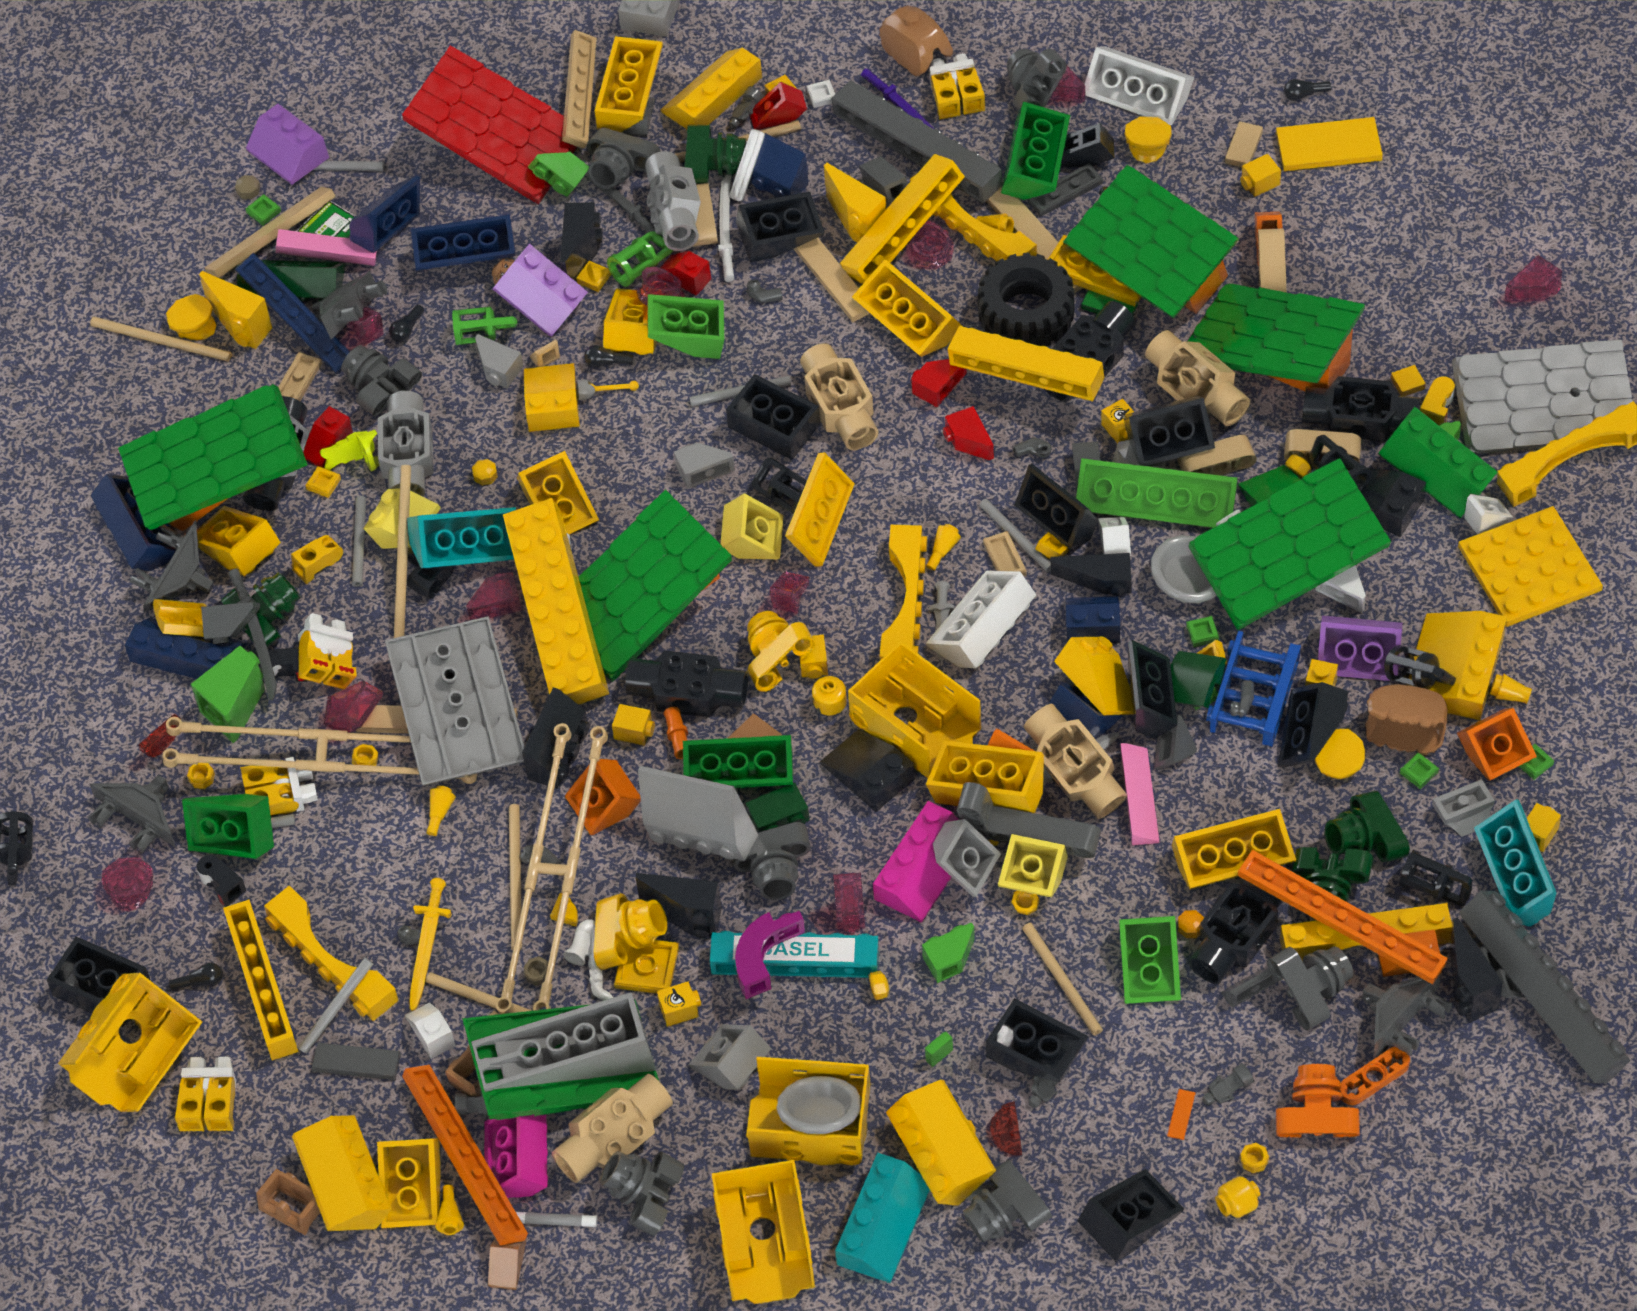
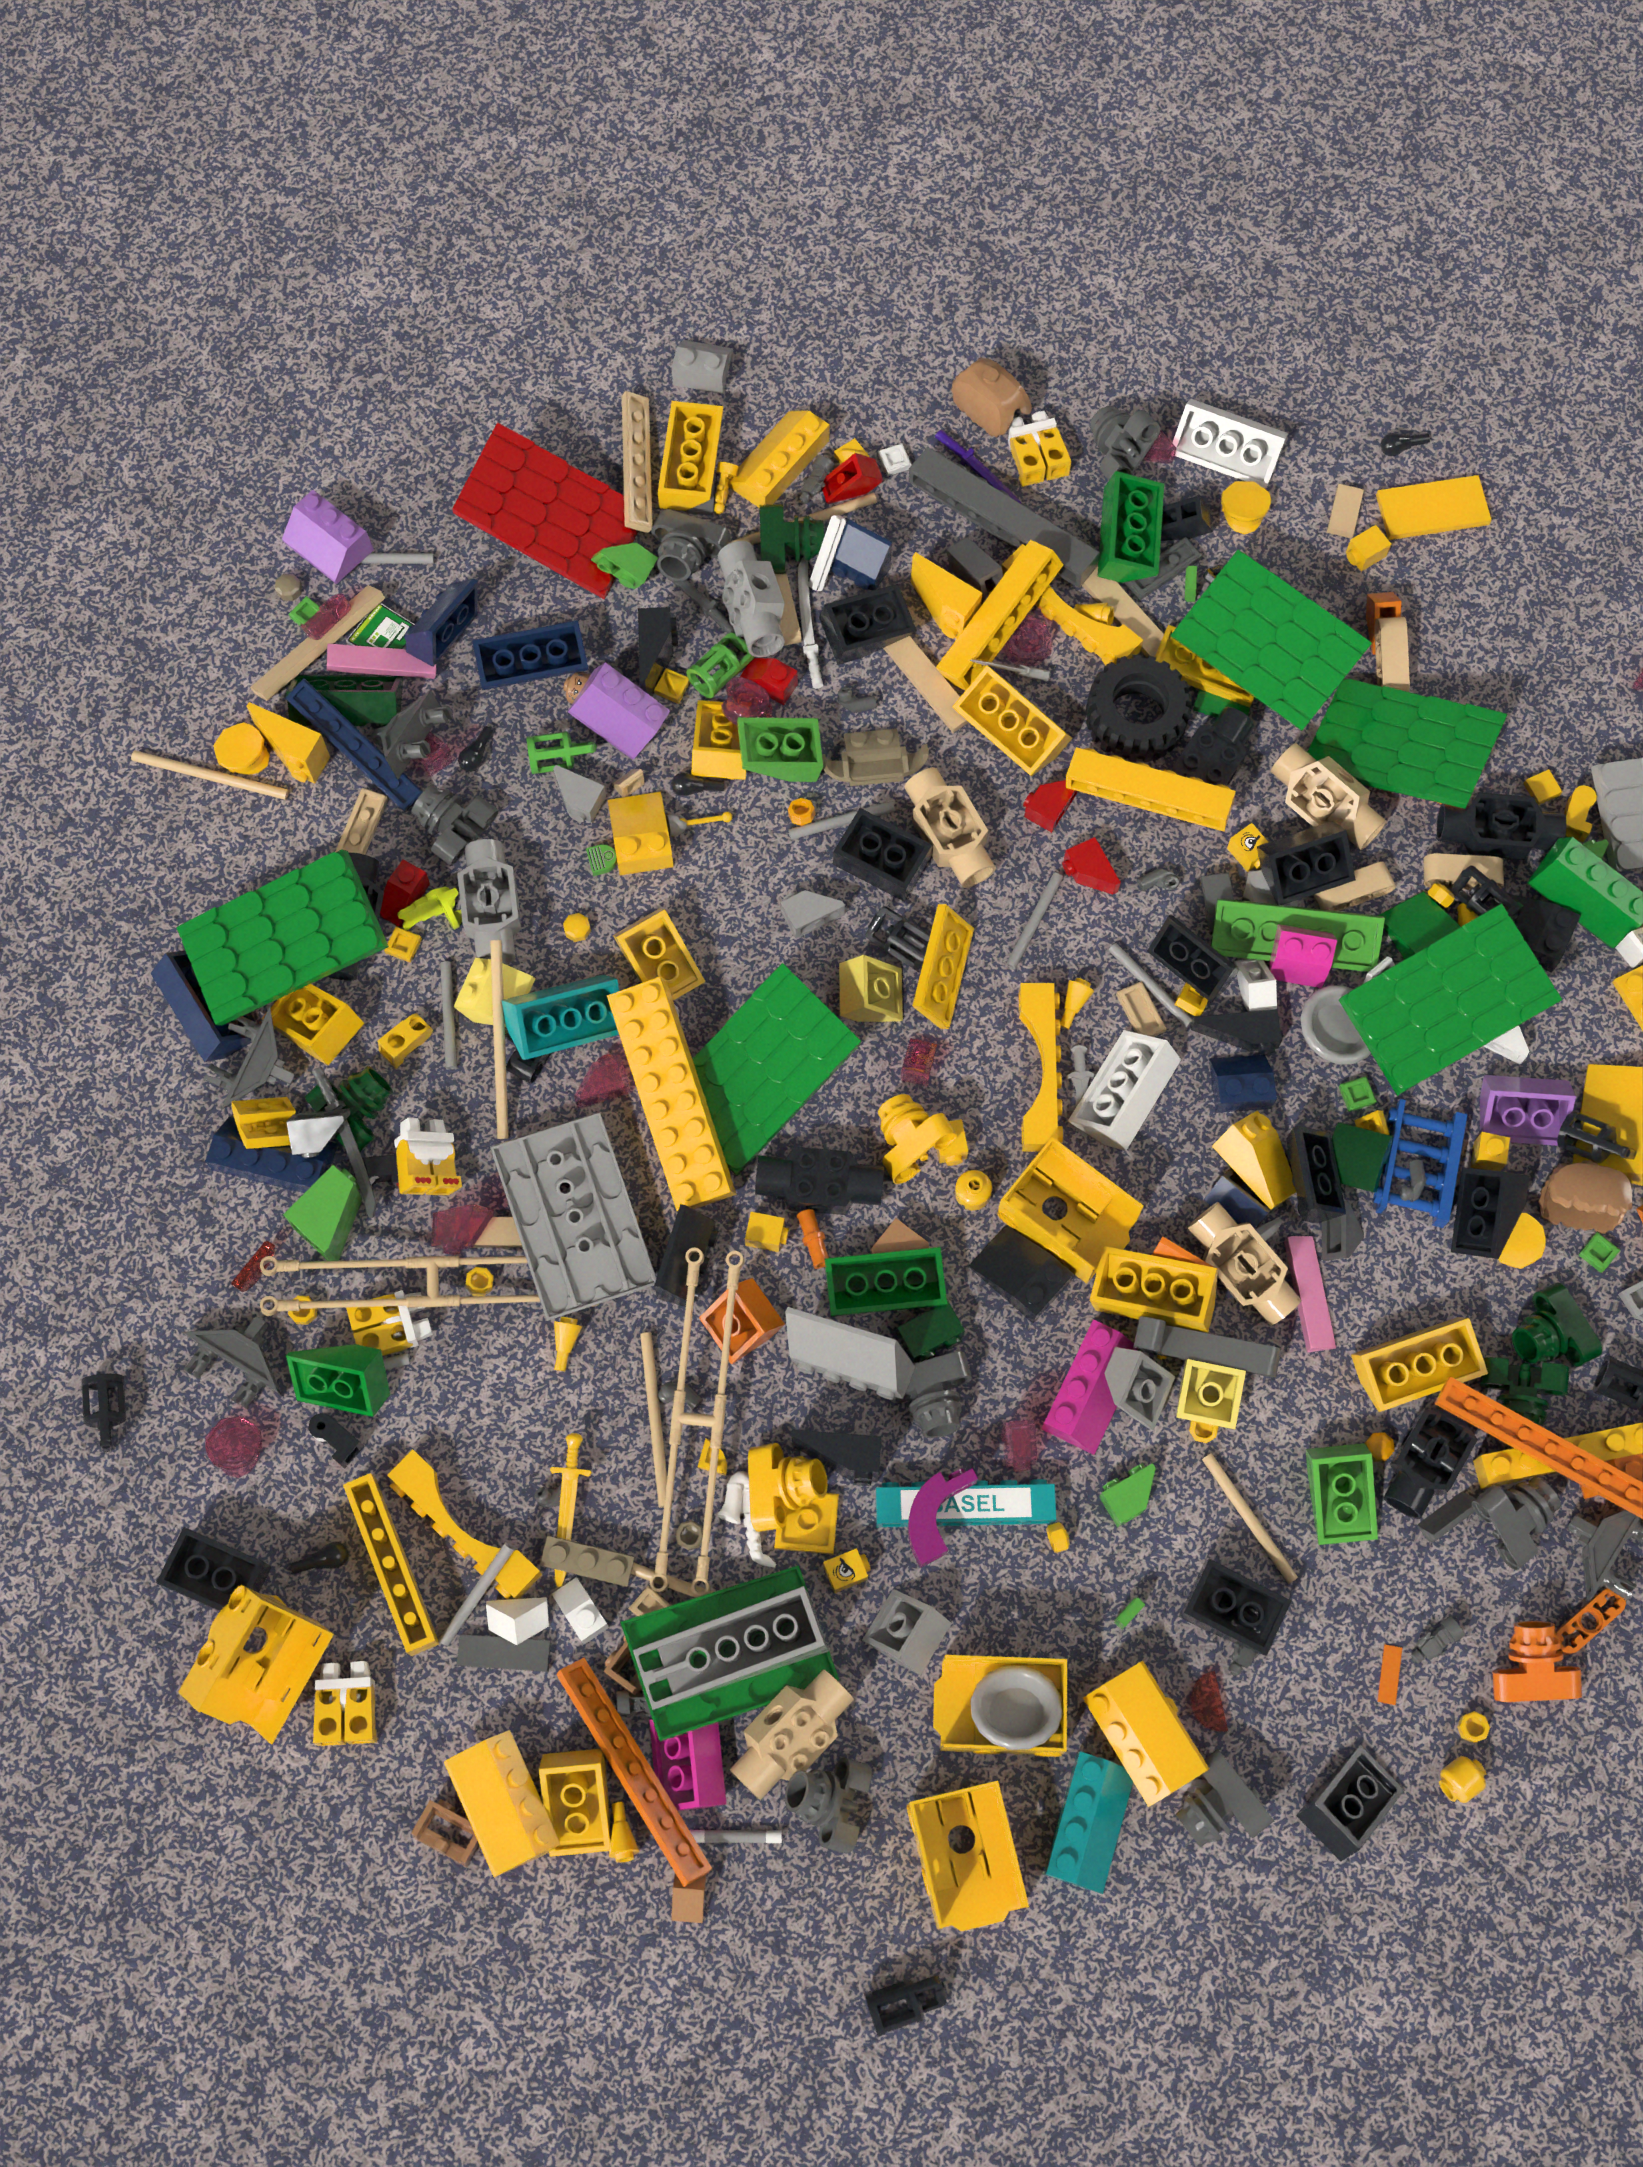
camera: 10 degrees left, 15 degrees up
none -> clear pink piece [300,593,351,640]
none -> white slope [486,1597,549,1645]
none -> dark tan plate [540,1535,635,1587]
none -> bright green tile [586,845,617,876]
none -> yellow piece [714,462,738,515]
none -> light orange tile [788,798,816,826]
none -> dark tan plate [822,729,929,786]
none -> light grey sword [970,660,1051,682]
none -> light grey piece [1005,873,1063,970]
none -> bright green tile [1185,566,1197,602]
none -> dark pink slope [1268,924,1337,988]

